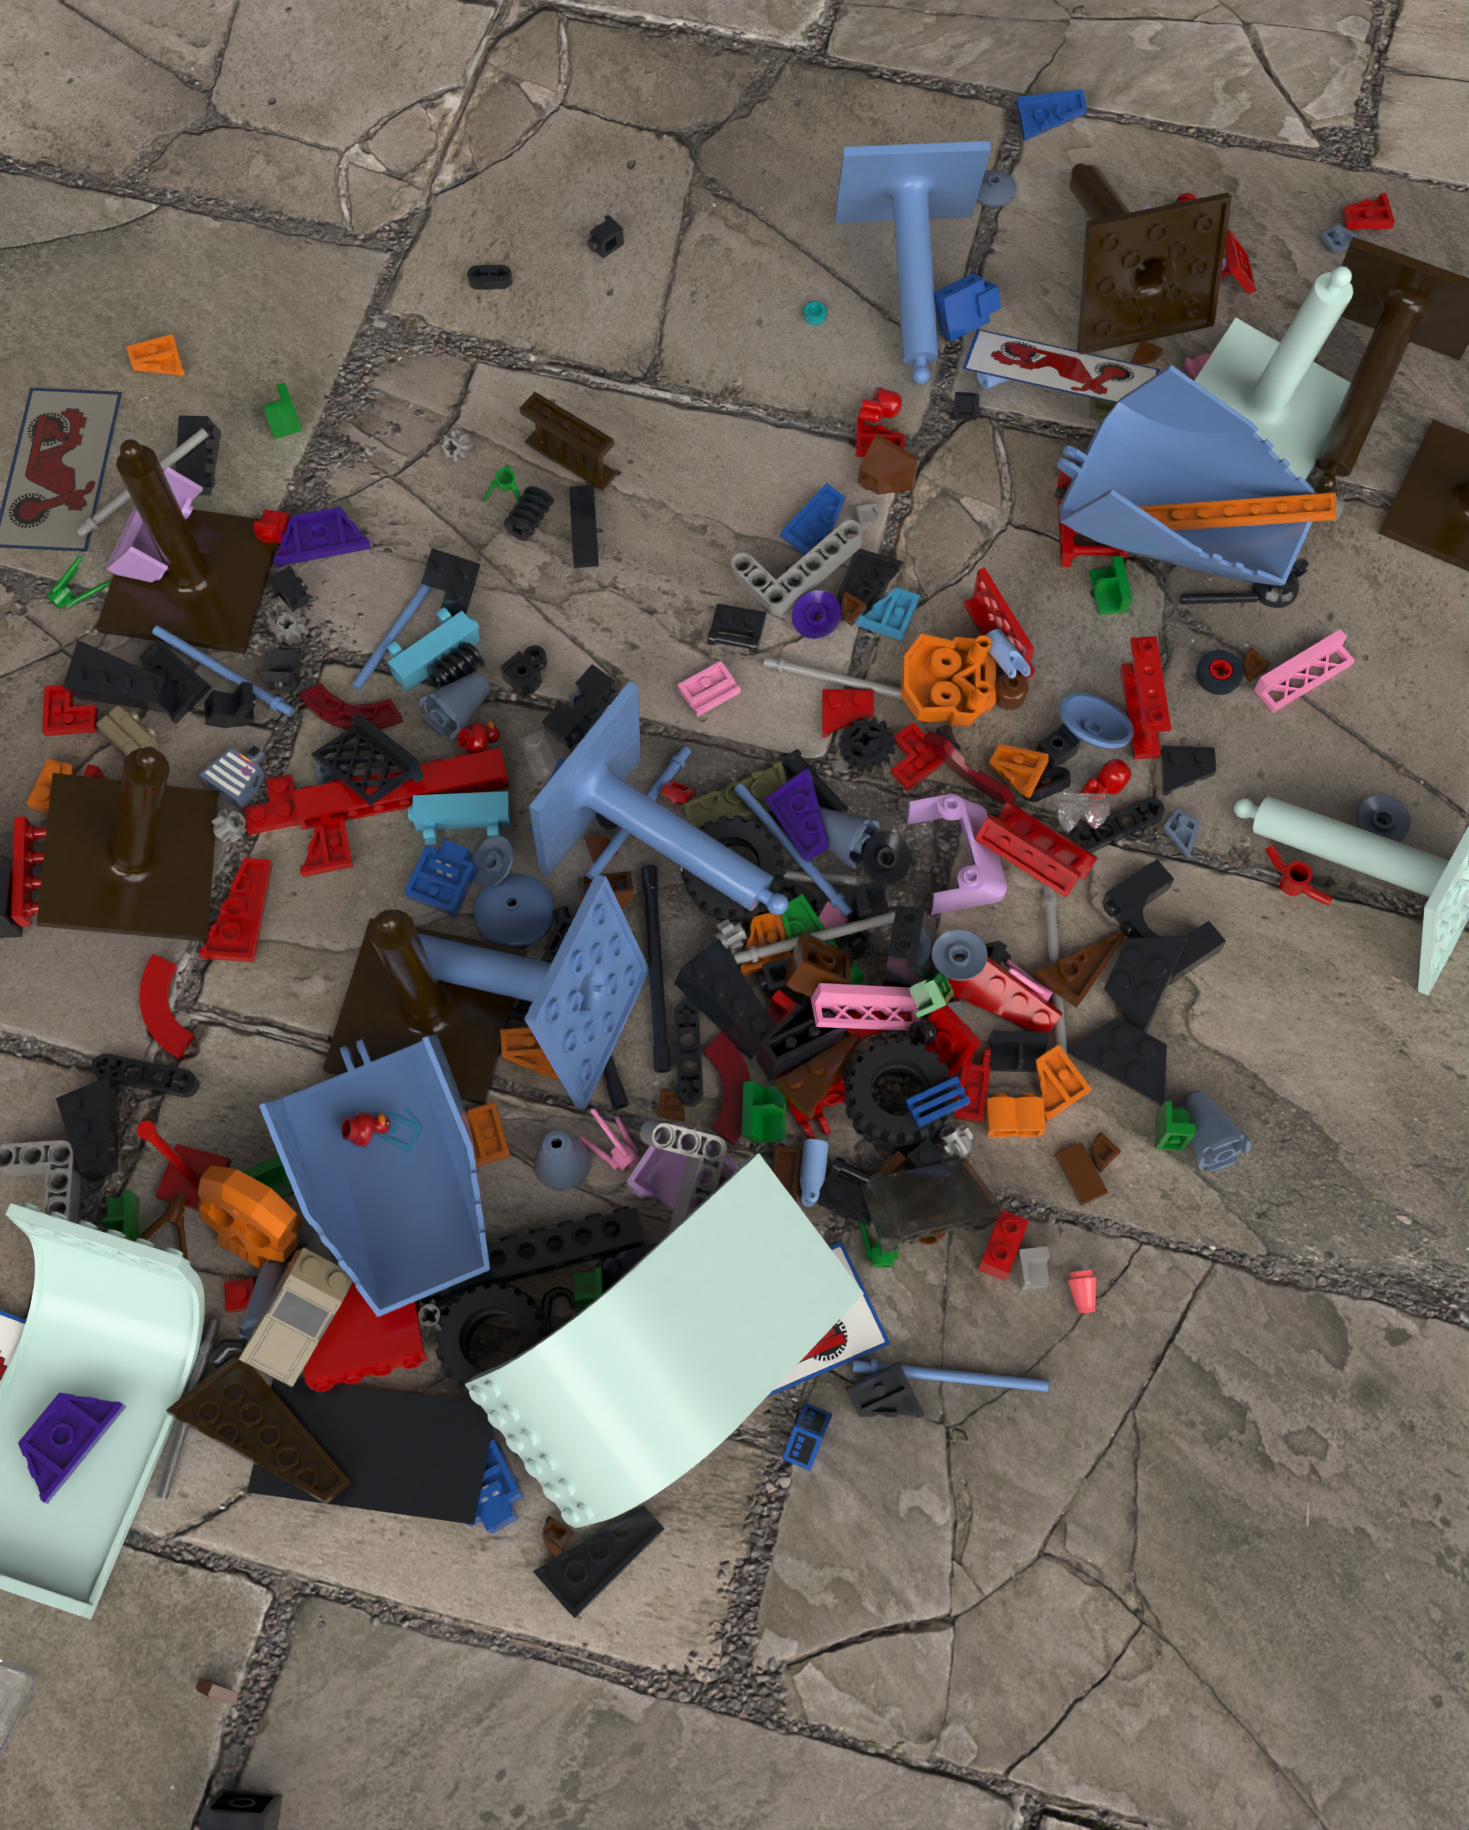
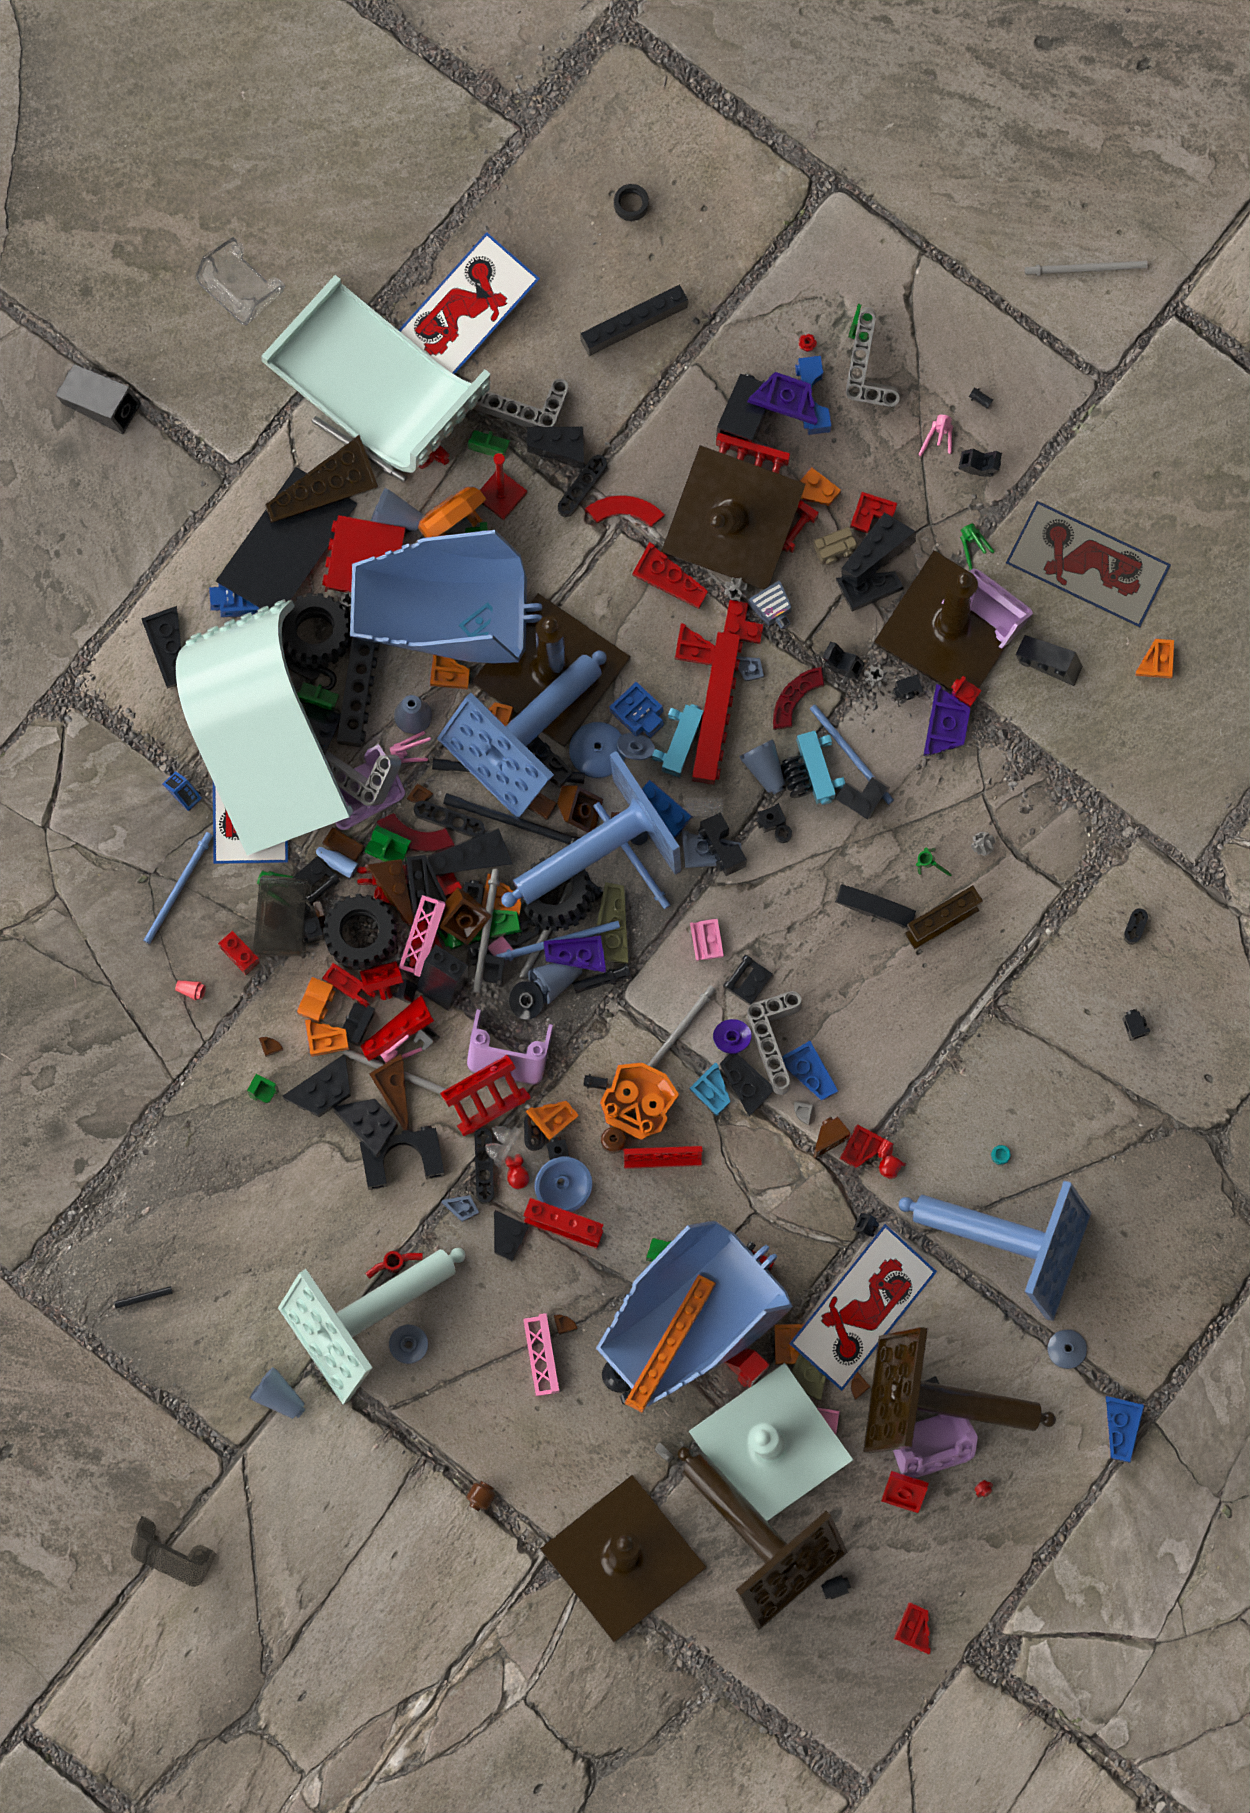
camera: 110 degrees right, 10 degrees up
dark purple wing [18,1392,127,1504] -> none
light grey bar [76,428,209,538] -> none
reddish brown plant [139,1193,189,1261] -> none
medium blue bar [152,625,295,717] -> none
tile [195,1678,239,1705] -> none
black brick [204,681,256,728] -> none
black arm [209,1338,248,1369] -> none
red plate [224,1278,256,1313] -> none
slope [238,1247,353,1387] -> none
green panel [263,382,302,439] -> none
black fence [312,714,424,806] -> none
red animal [341,1112,391,1147] -> none
red animal [458,721,500,754] -> none
black piece [504,486,554,541] -> none
reddish brown tile [542,1516,575,1557] -> none
red plate [661,780,695,804] -> none
light grey gear [713,919,747,955] -> none
red wing [822,689,874,738] -> none
black gear [839,716,896,773] -> none
reddish brown tile [841,592,867,626] -> none
black wing [846,1362,925,1418] -> none
red plate [890,722,945,792] -> none
blue tile [905,1077,970,1128] -> none
black bush [909,1020,937,1046] -> none
panel [910,971,954,1018] -> none
dark red tile [923,731,1016,805] -> none
sand blue dish [932,930,988,981] -> none
blue piece [934,273,1001,341] -> none
light grey gear [937,1123,974,1158] -> none
light blue piece [986,629,1030,678] -> none
light grey panel [1016,1246,1050,1290] -> none
reddish brown tile [1055,1142,1108,1206] -> none
sand blue cone [1181,1090,1251,1172] -> none
black bush [1196,650,1243,695] -> none
sand blue piece [1320,224,1363,252] -> none

